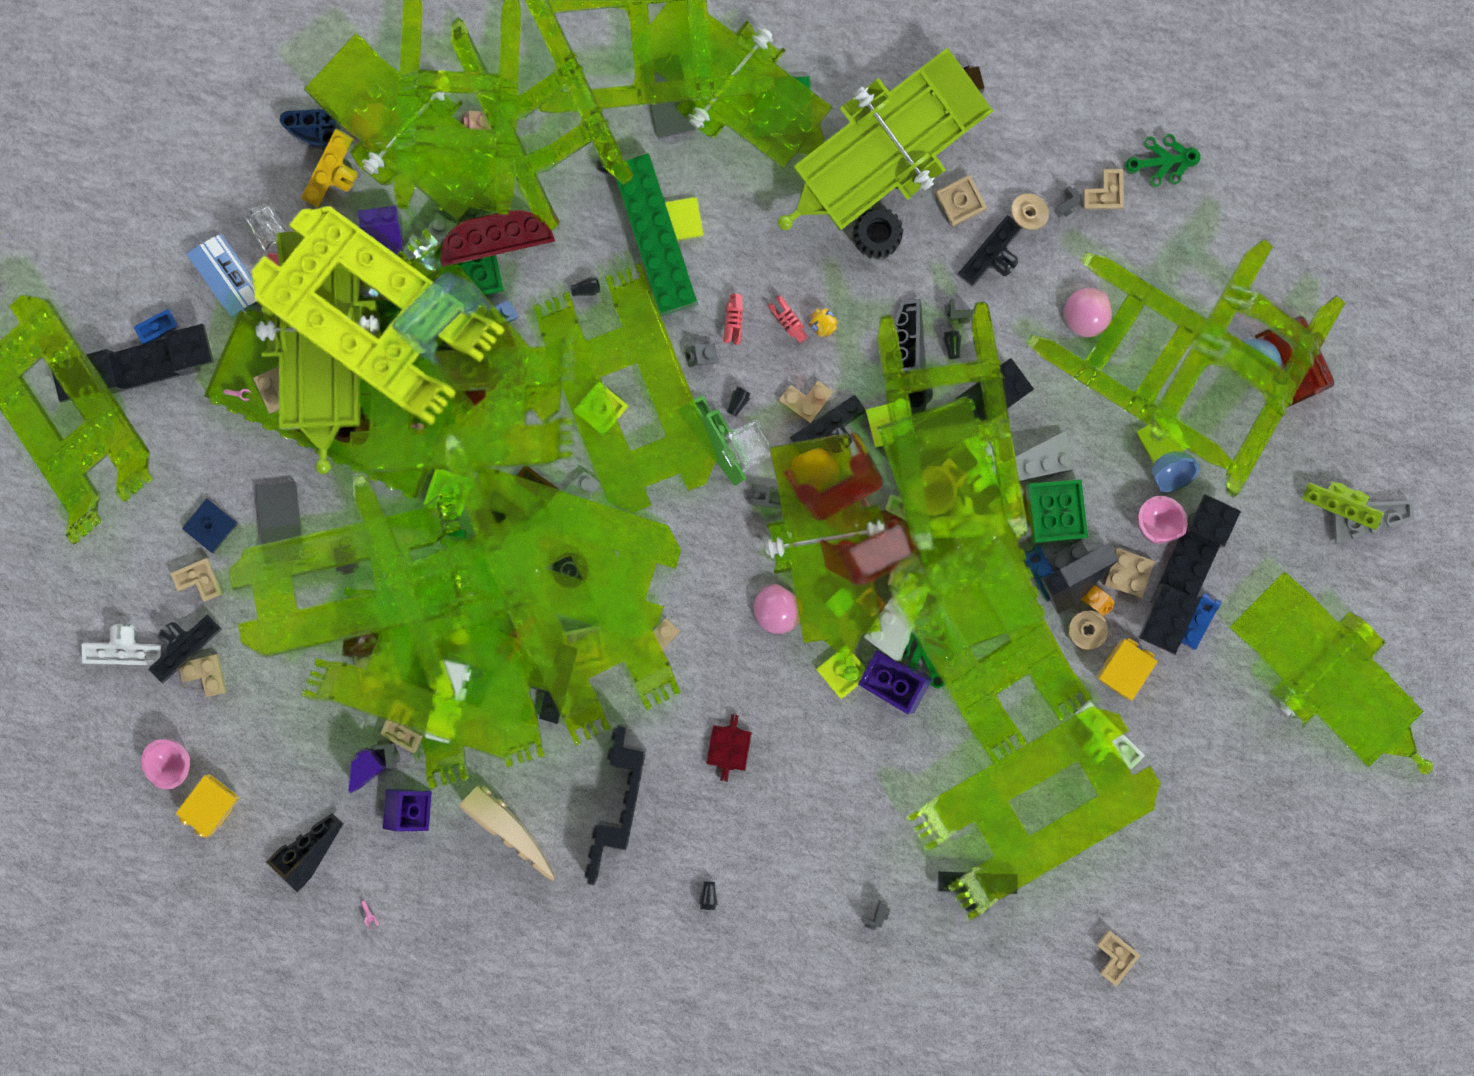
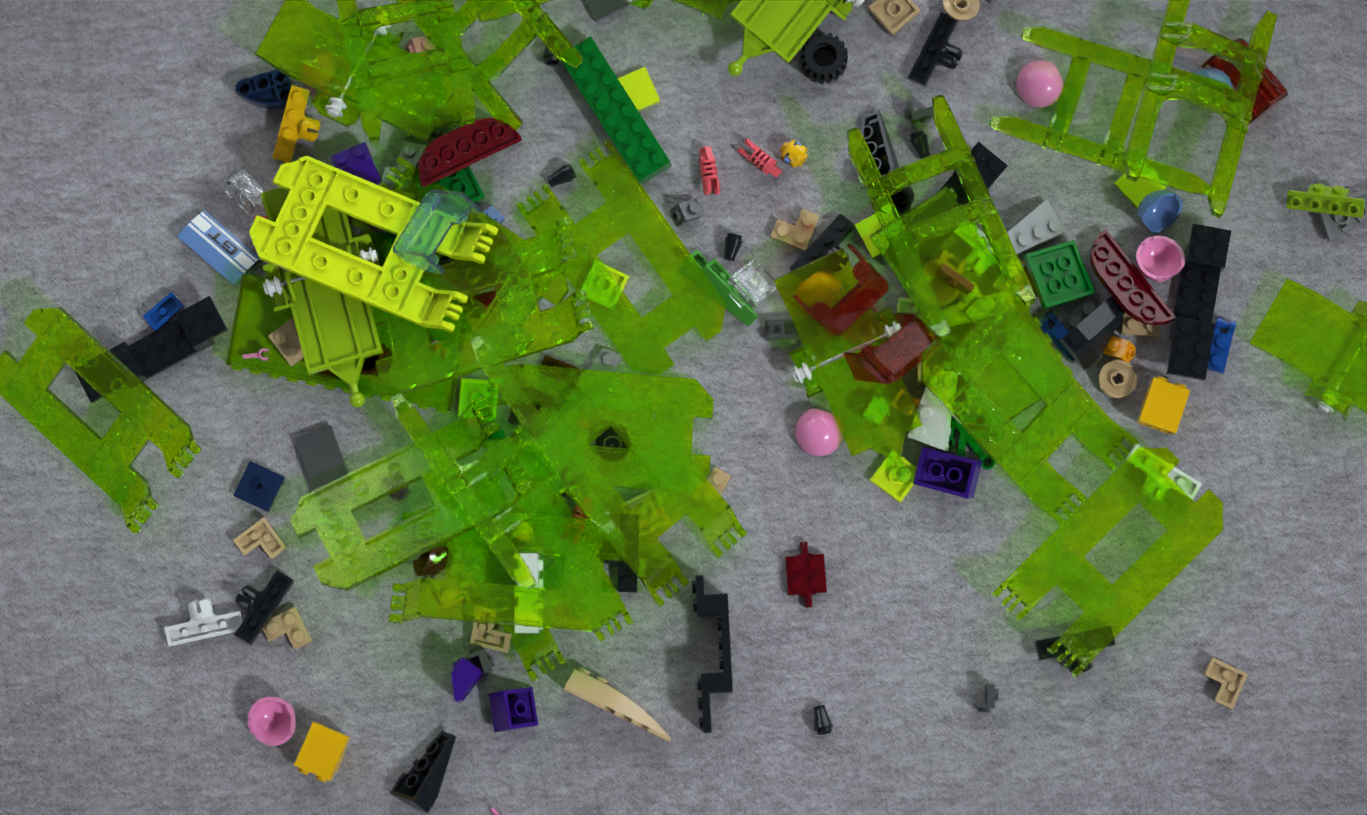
camera: 10 degrees left, 5 degrees down
none -> pearl gold plate [935,264,975,295]
none -> dark red plate [1090,229,1176,325]

